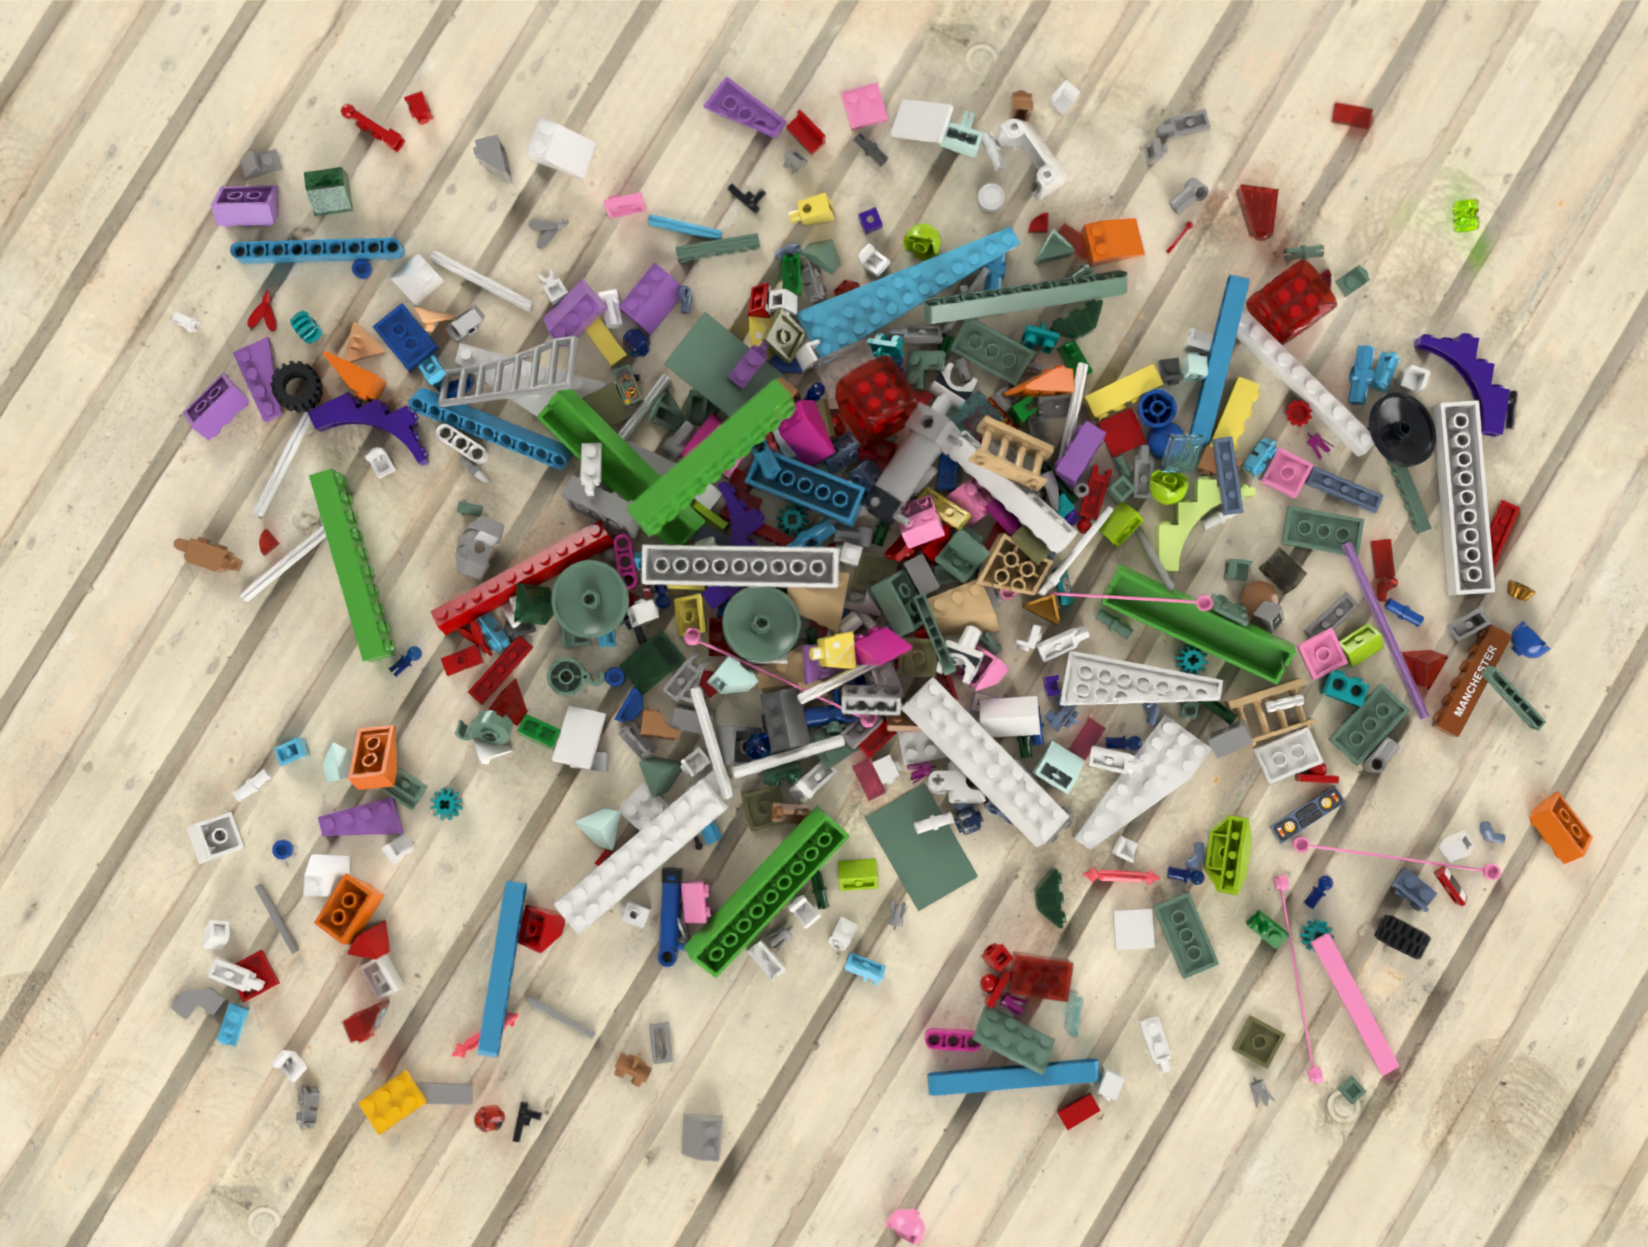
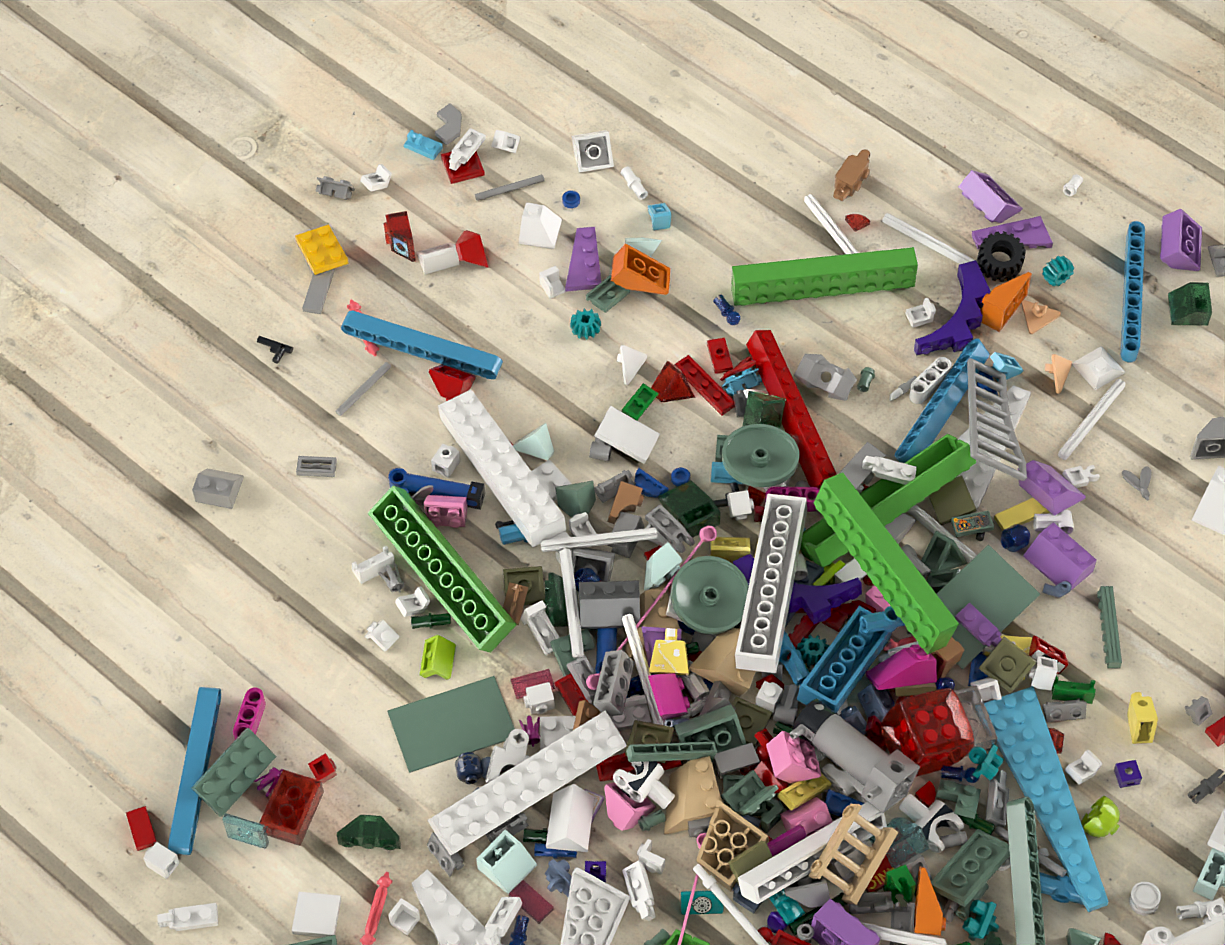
camera: 105 degrees right, 30 degrees down
red piece [247,290,277,332] -> none
orange slope [314,873,385,945] -> none
blue tile [352,259,373,279] -> none
blue tile [373,303,439,372] -> none
light grey piece [445,304,485,342] -> none
sand green piece [455,710,513,745] -> none
clear red head [474,1105,505,1133] -> none
sand green piece [547,657,606,696] -> none
bright pink plate [604,193,647,219] -> none
medium nougat hips [614,1053,652,1087] -> none
medium azure axle [648,214,722,240] -> none
clear blue pin [654,584,671,609] -> none
black hose [727,184,766,214] -> none
sand blue arm [774,243,802,261] -> none
sand green slope [800,239,841,275] -> none
sand green plate [822,721,846,737] -> none
medium azure plate [844,952,886,986] -> none
bright pink cylinder [885,1207,925,1246] -> none
light grey piece [888,900,909,931] -> none
white pin [914,811,954,834] -> none
red tile [980,968,1011,1008] -> none
pearl gold slope [1022,594,1060,625] -> none

